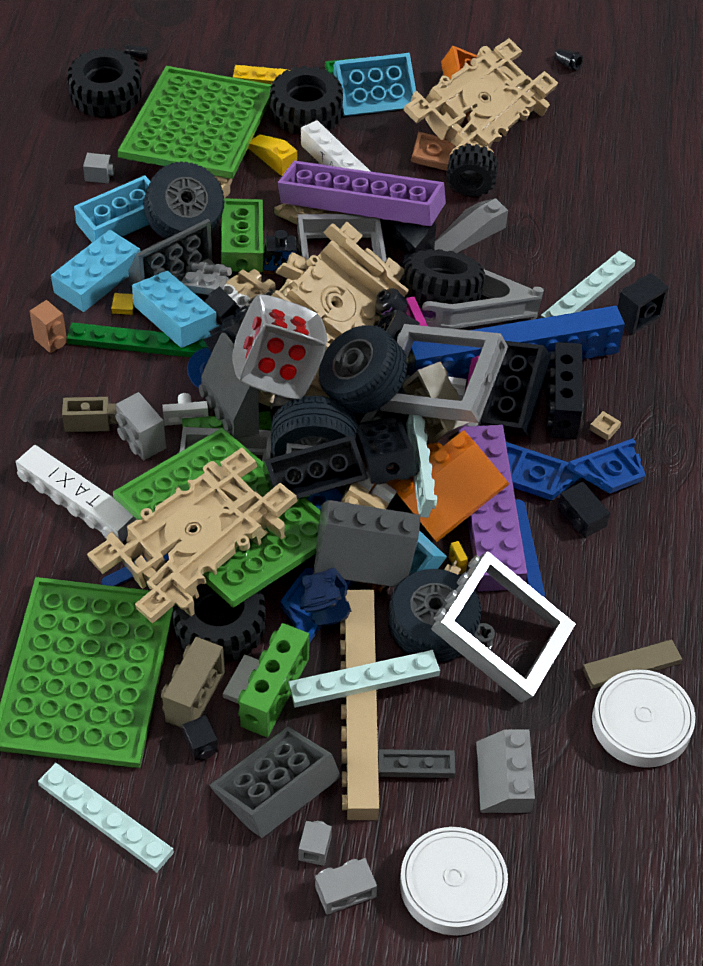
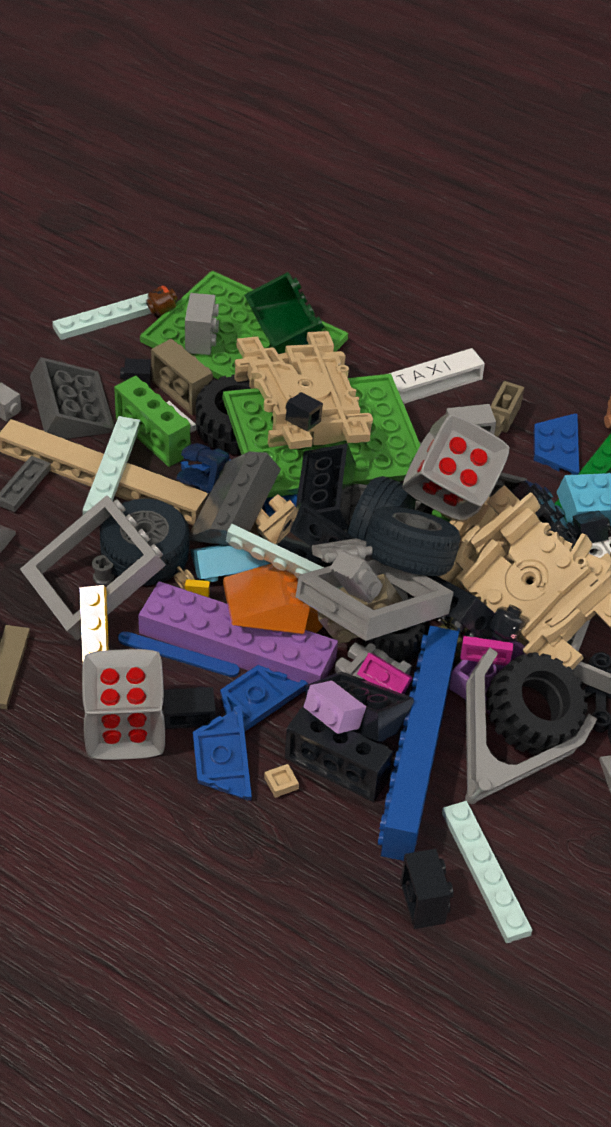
camera: 115 degrees right, 5 degrees down
none -> plate [80,585,109,660]
none -> light grey piece [82,649,165,760]
none -> reddish brown head [145,285,178,316]
none -> light grey brick [185,293,219,355]
none -> dark green windscreen [244,272,325,354]
none -> black brick [285,392,323,431]
none -> lavender brick [304,681,366,734]
none -> light grey plate [312,538,372,563]
none -> light grey brick [330,550,383,604]
none -> blue wing [534,414,579,475]

